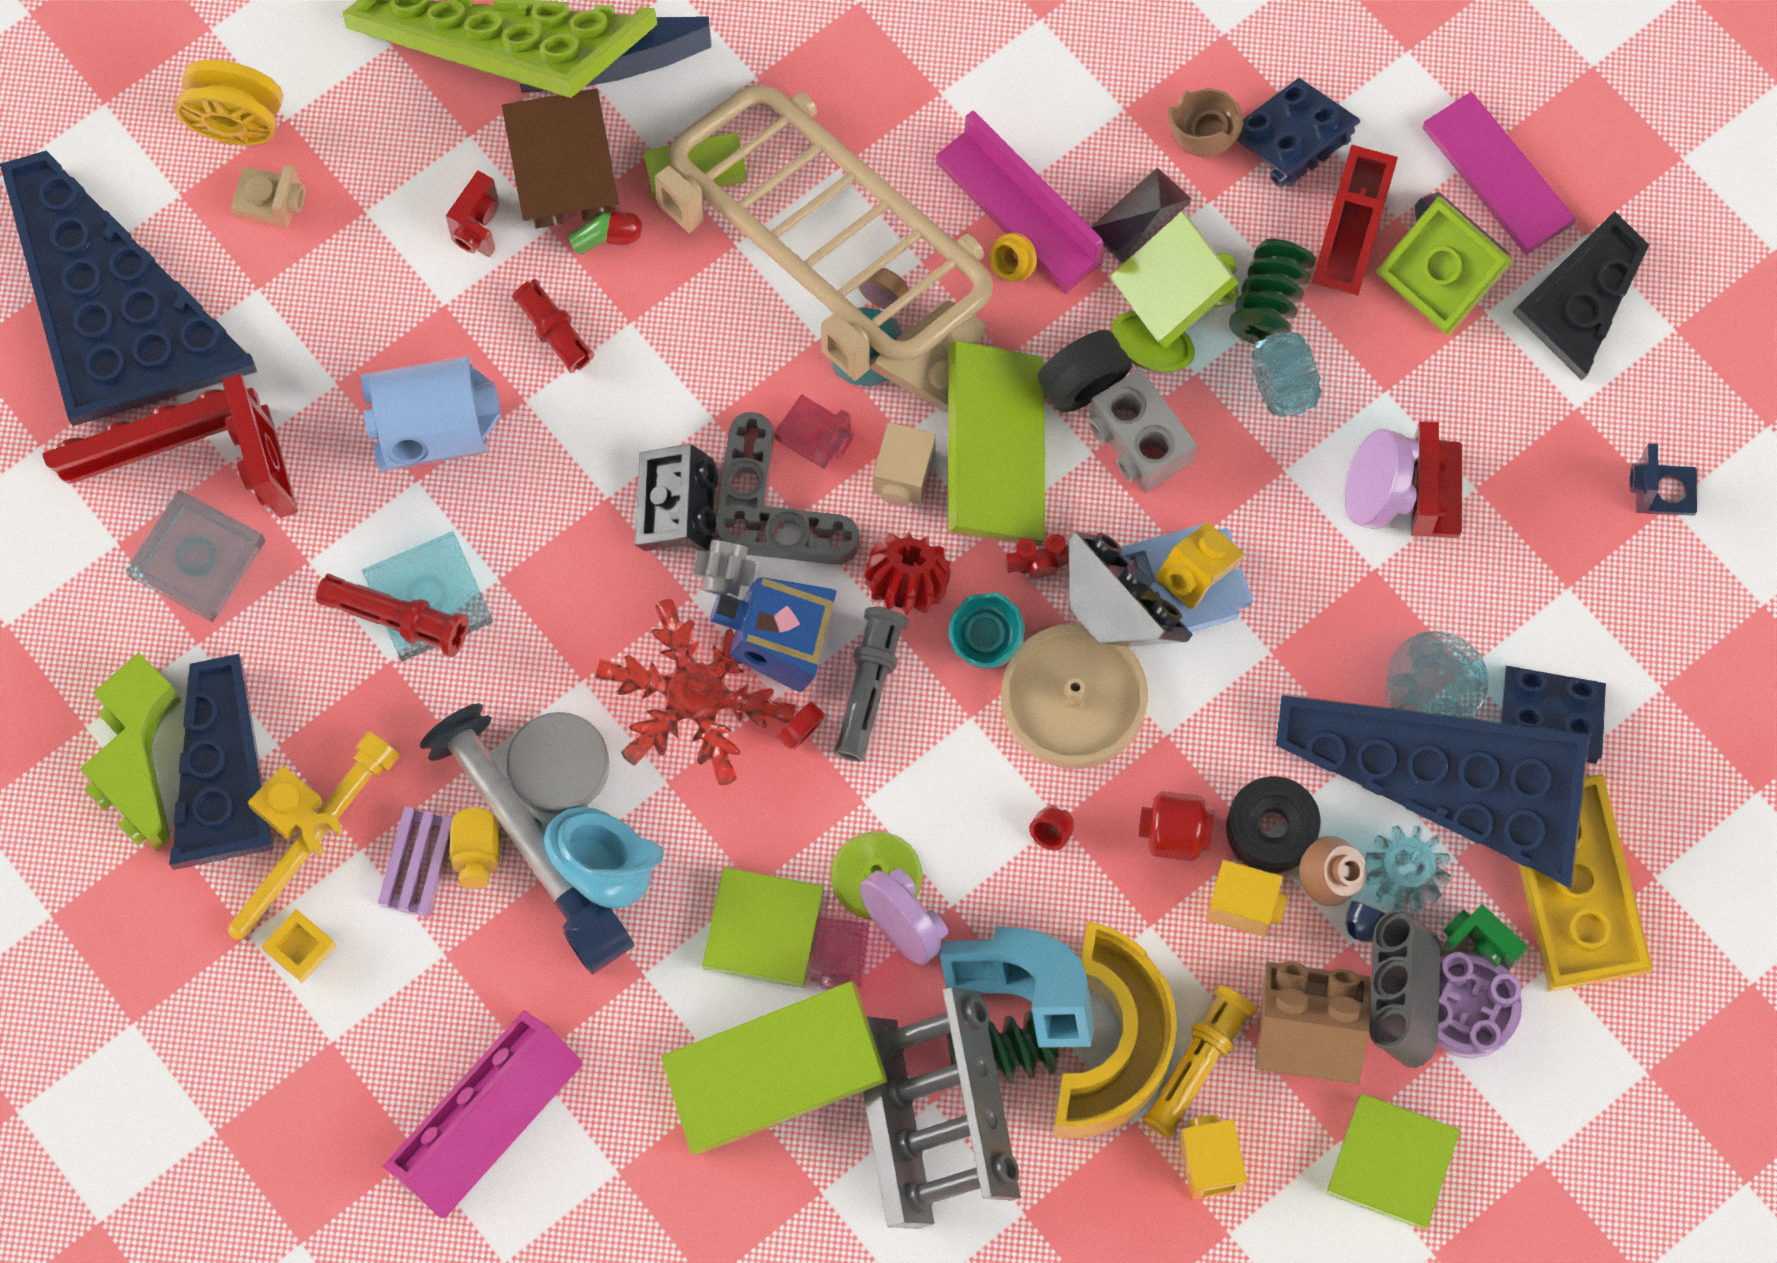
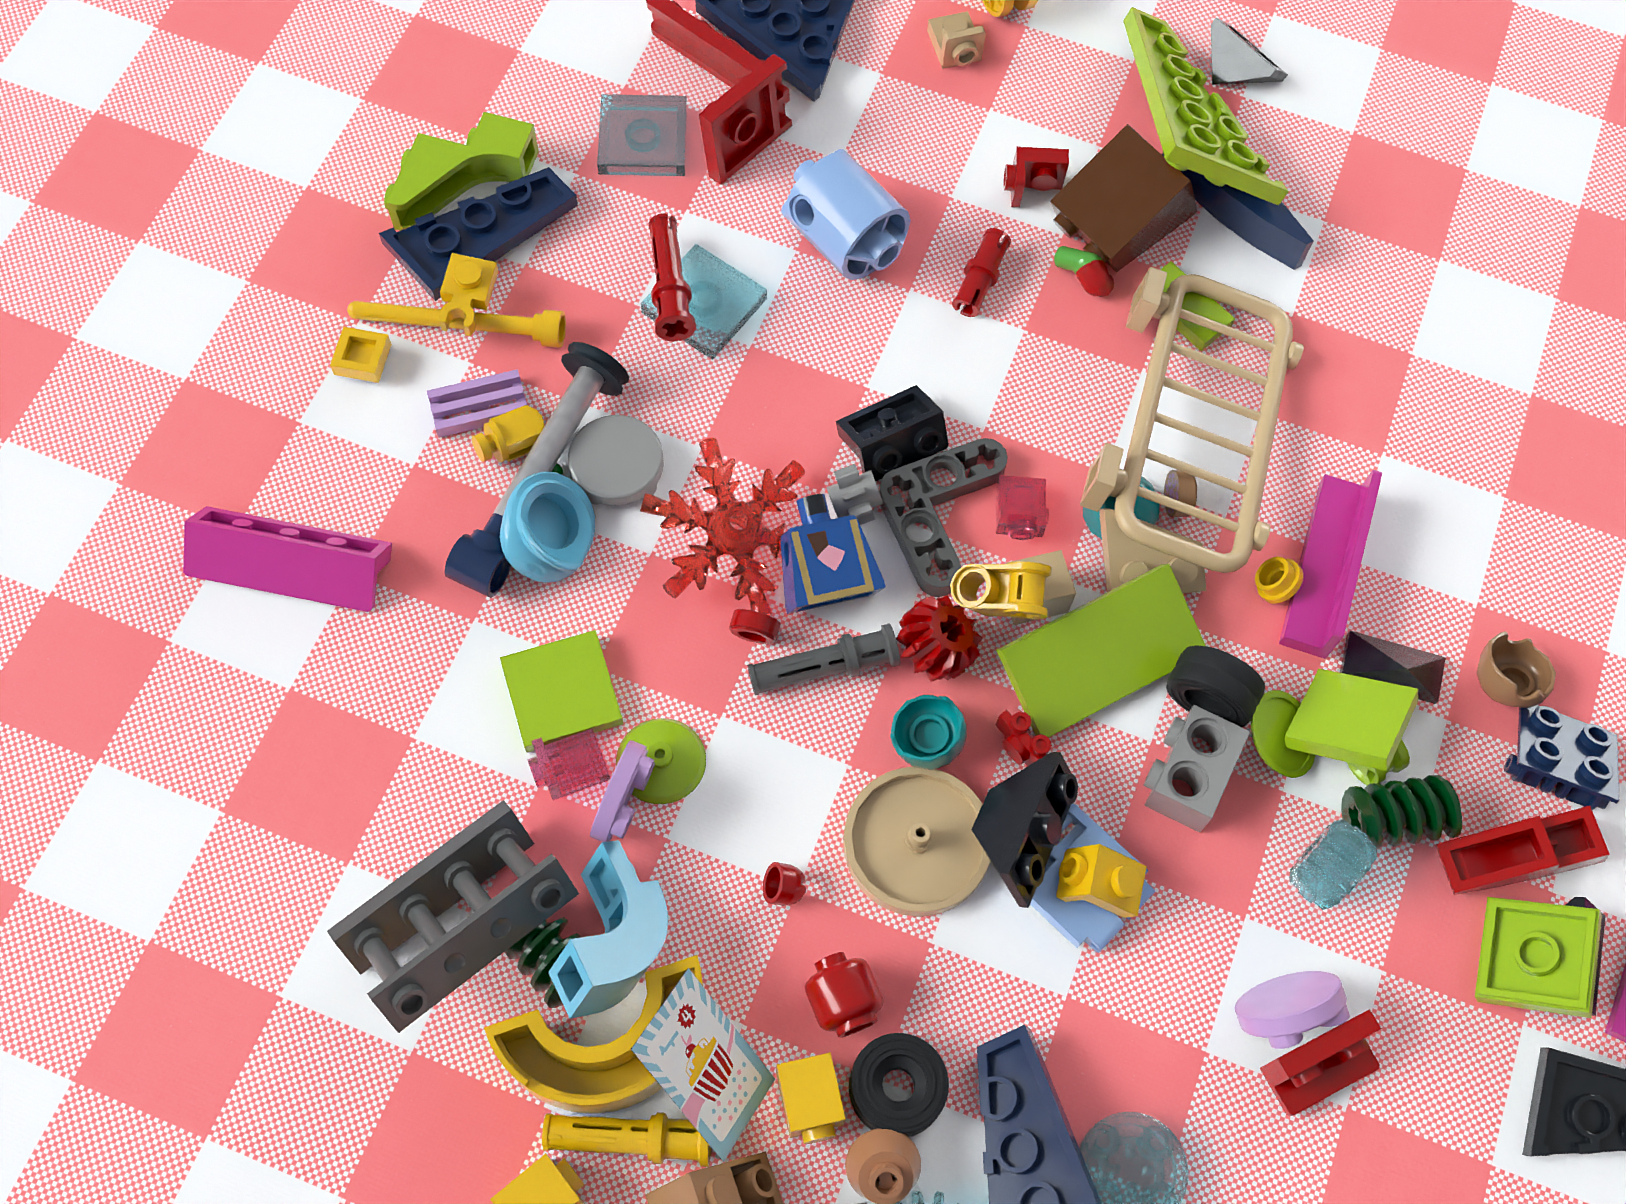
camera: 55 degrees right, 5 degrees down
lime tile [661,981,888,1156] -> none
none -> sticker [631,968,775,1162]
none -> yellow piece [950,561,1052,619]

